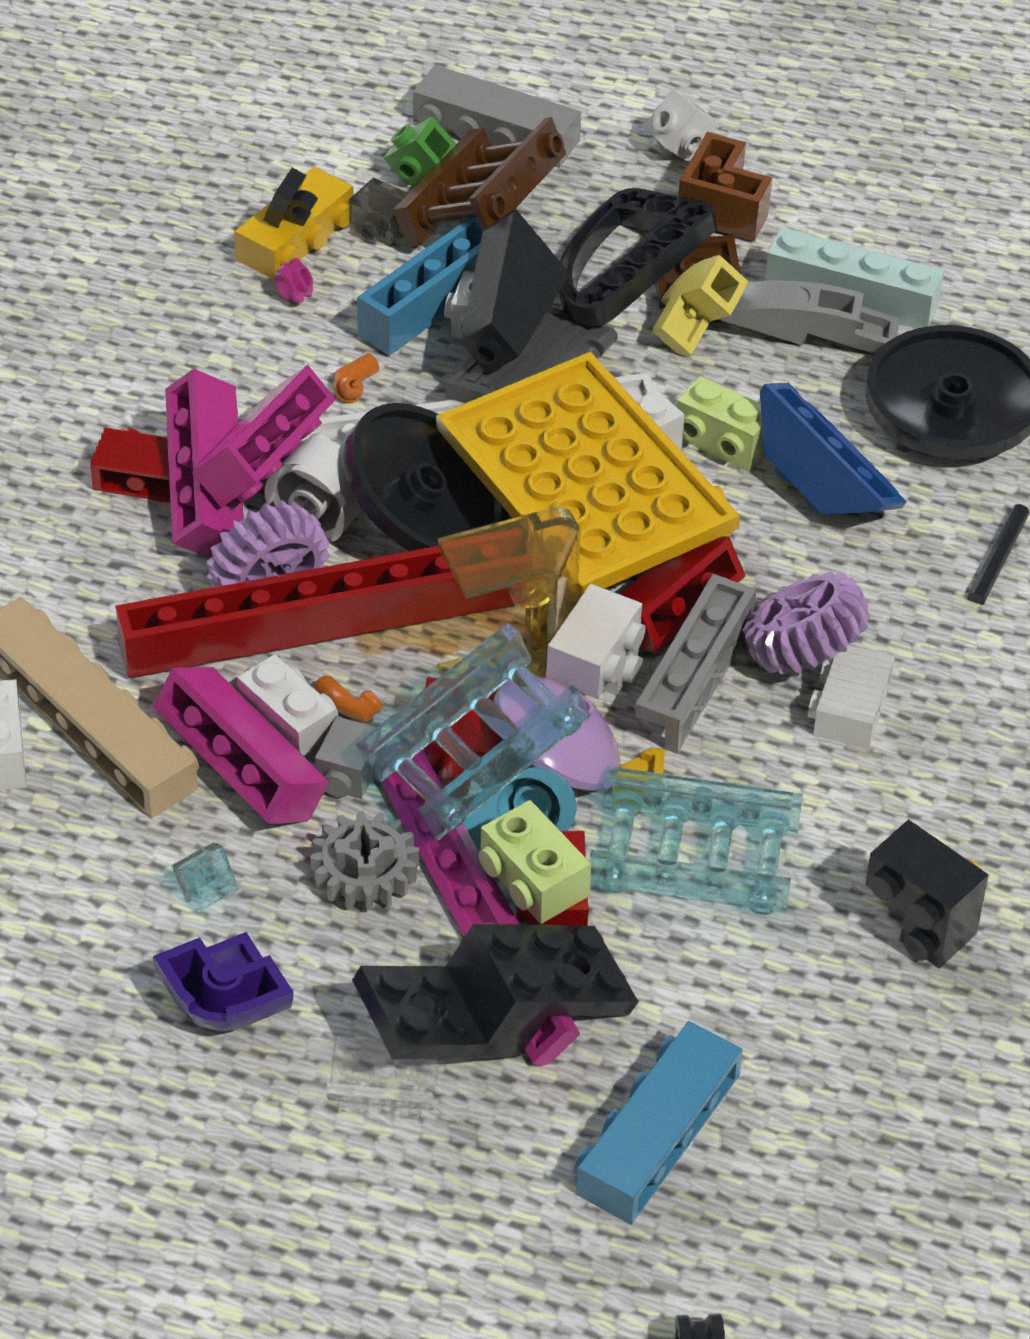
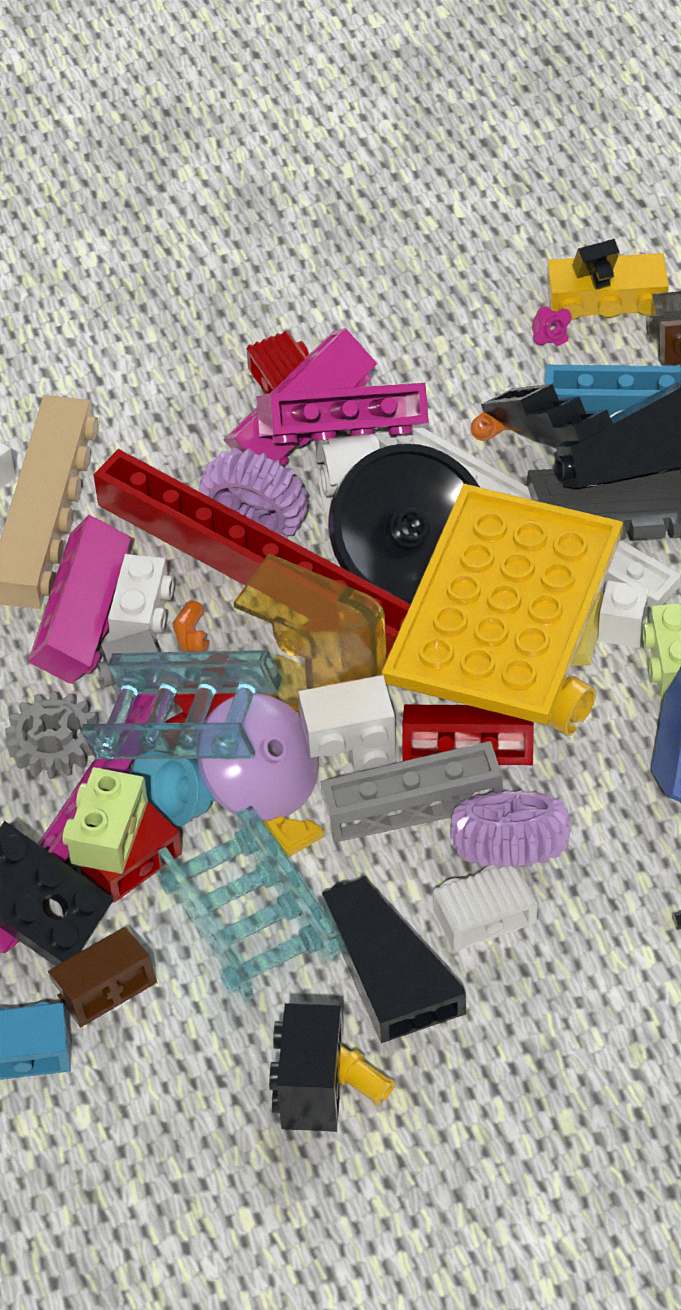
camera: 55 degrees right, 5 degrees up
none -> reddish brown hinge [48,927,157,1028]
none -> black slope [322,878,466,1044]
none -> black slope [481,384,613,442]

